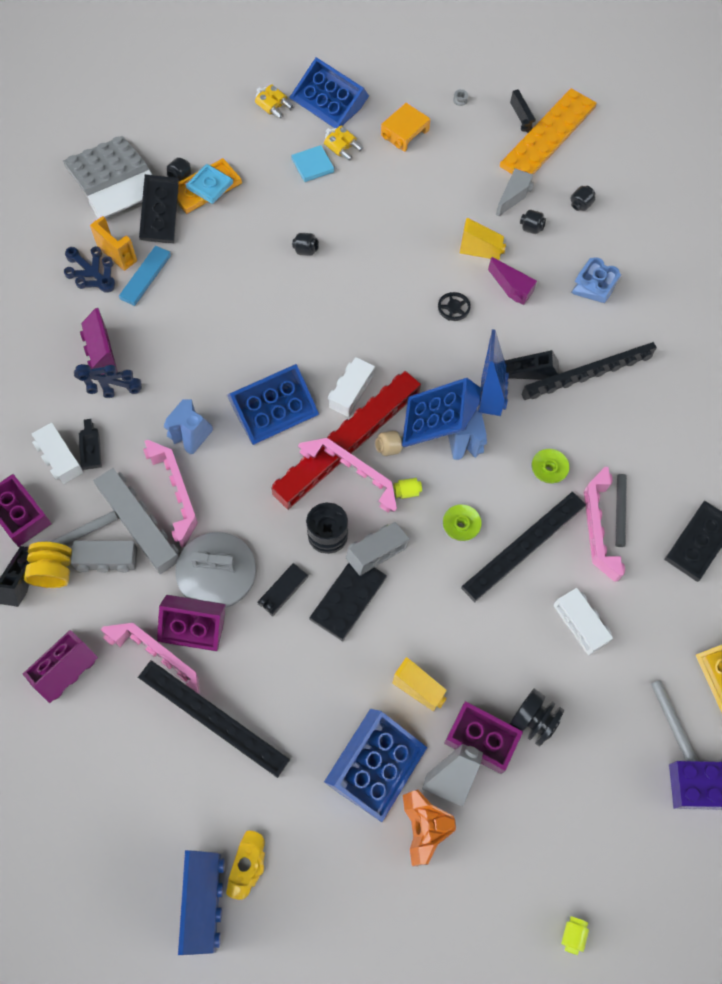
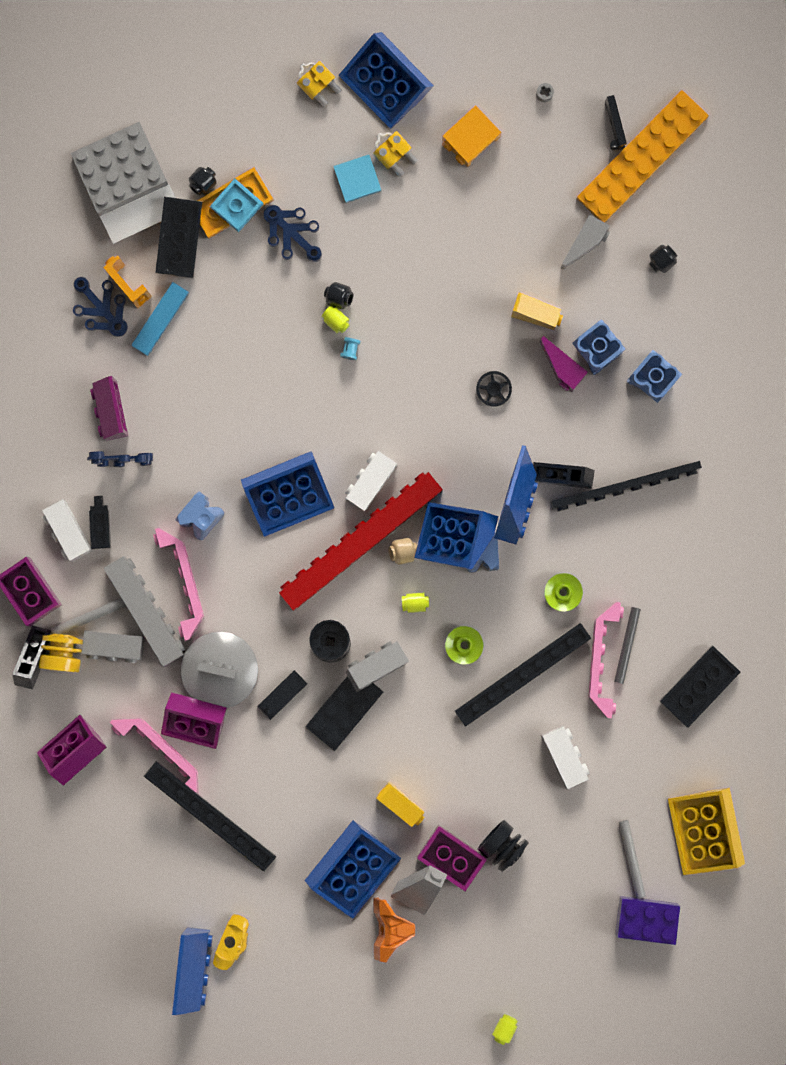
camera: 15 degrees right, 20 degrees up
bright pink slope [298,438,397,513] -> none
black head [520,210,546,234] -> none
none -> dark blue plant [264,205,322,262]
none -> neon yellow brick [321,306,350,333]
none -> medium azure bush [340,337,361,360]
none -> medium blue piece [572,320,626,375]

